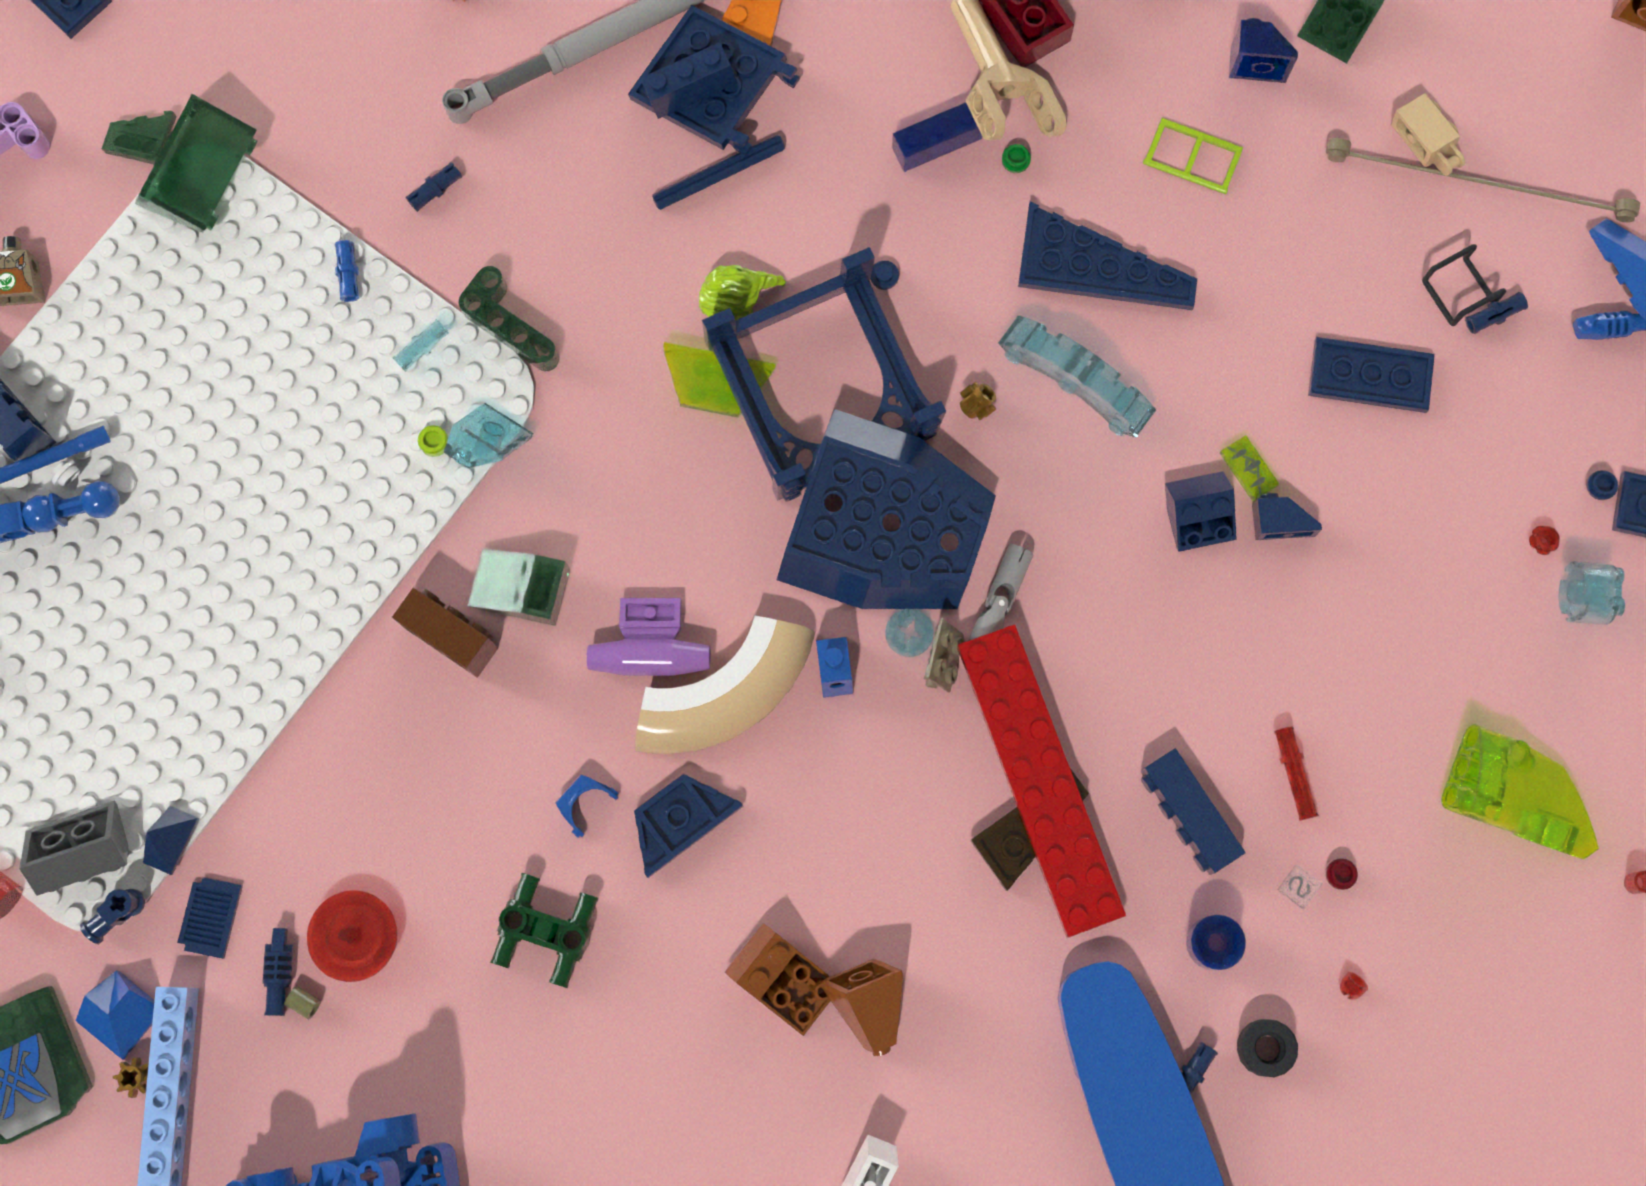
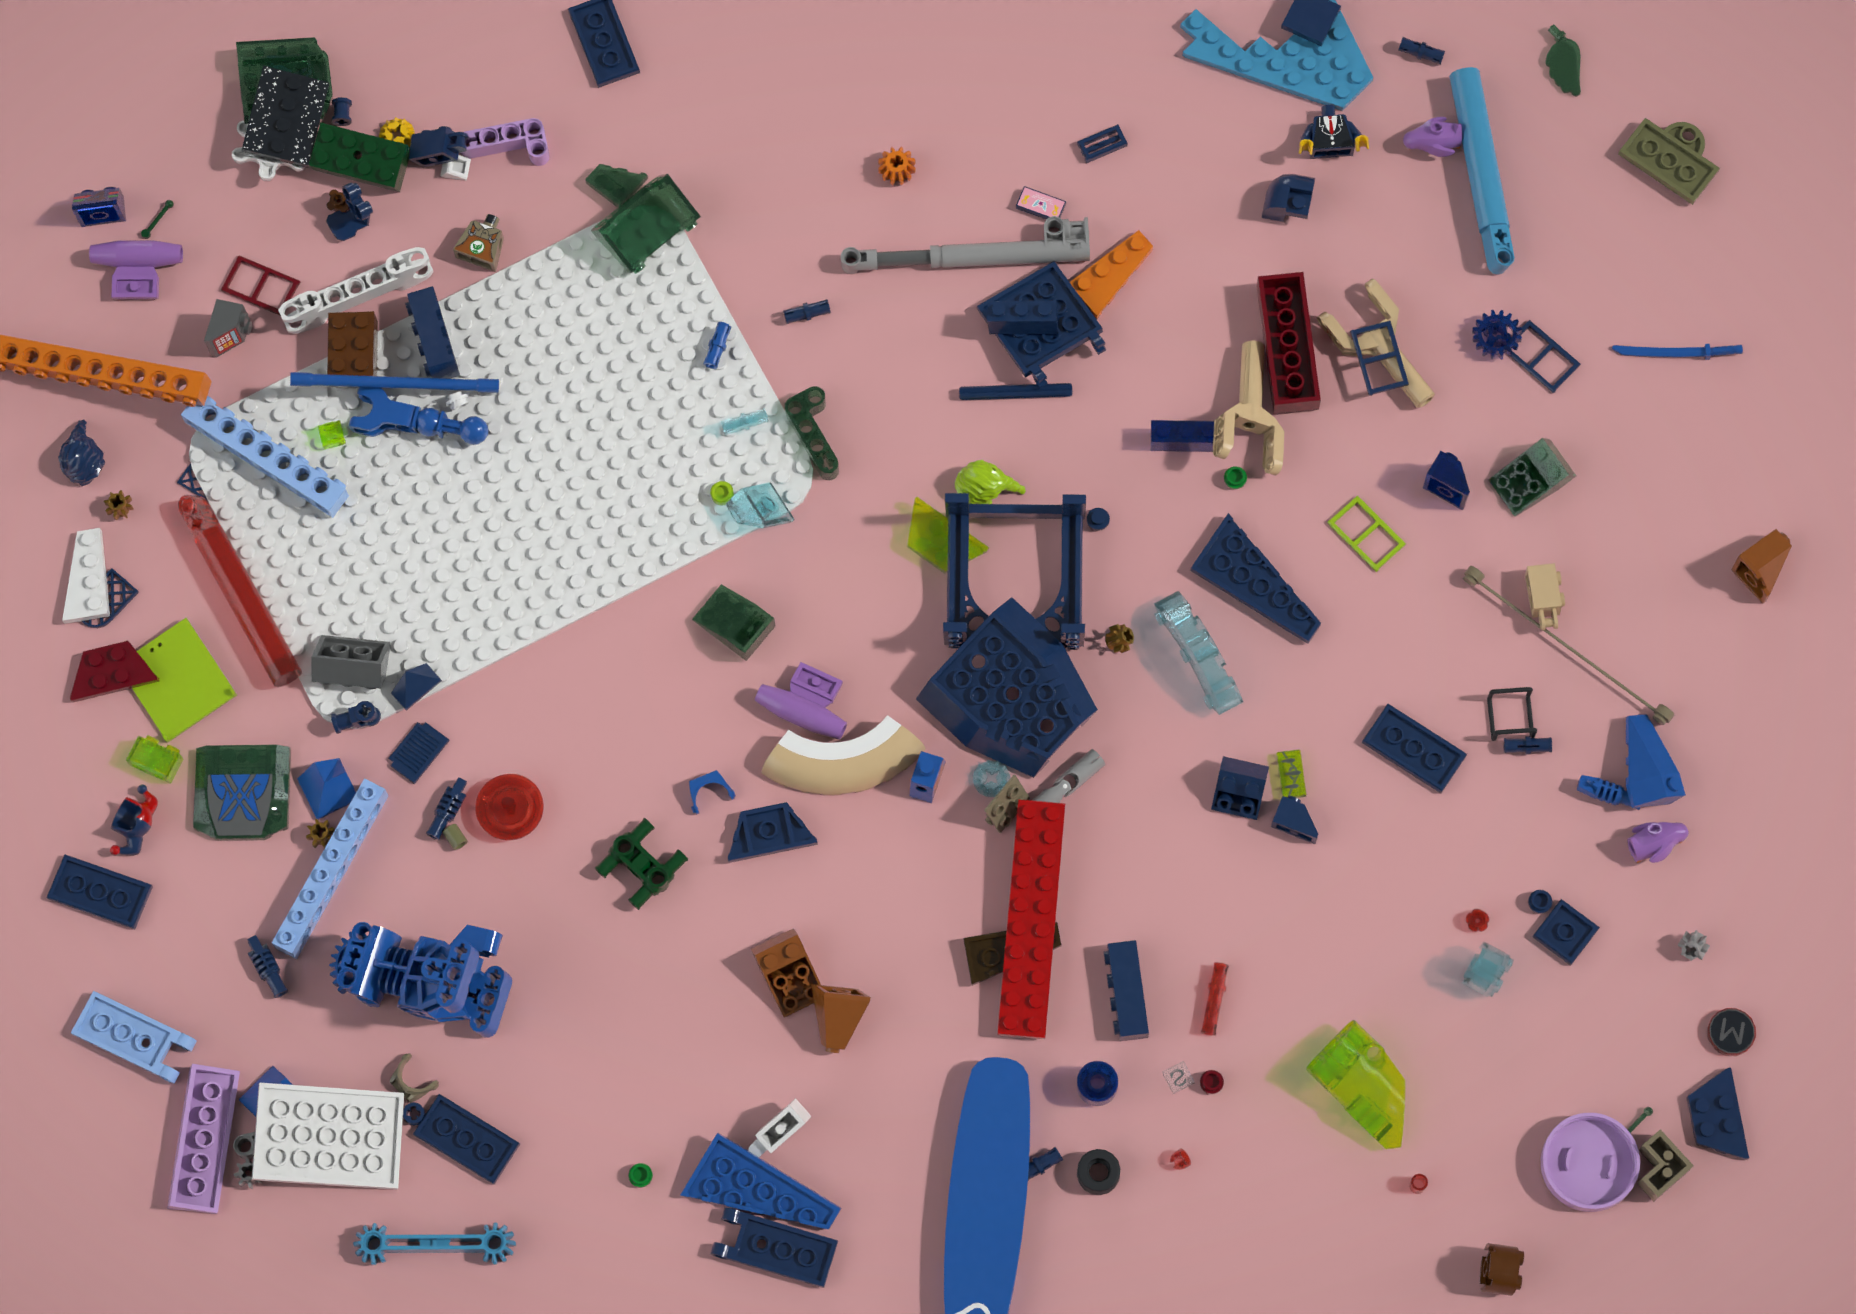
camera: 25 degrees right, 5 degrees down
reddish brown brick [392,587,498,678] -> none

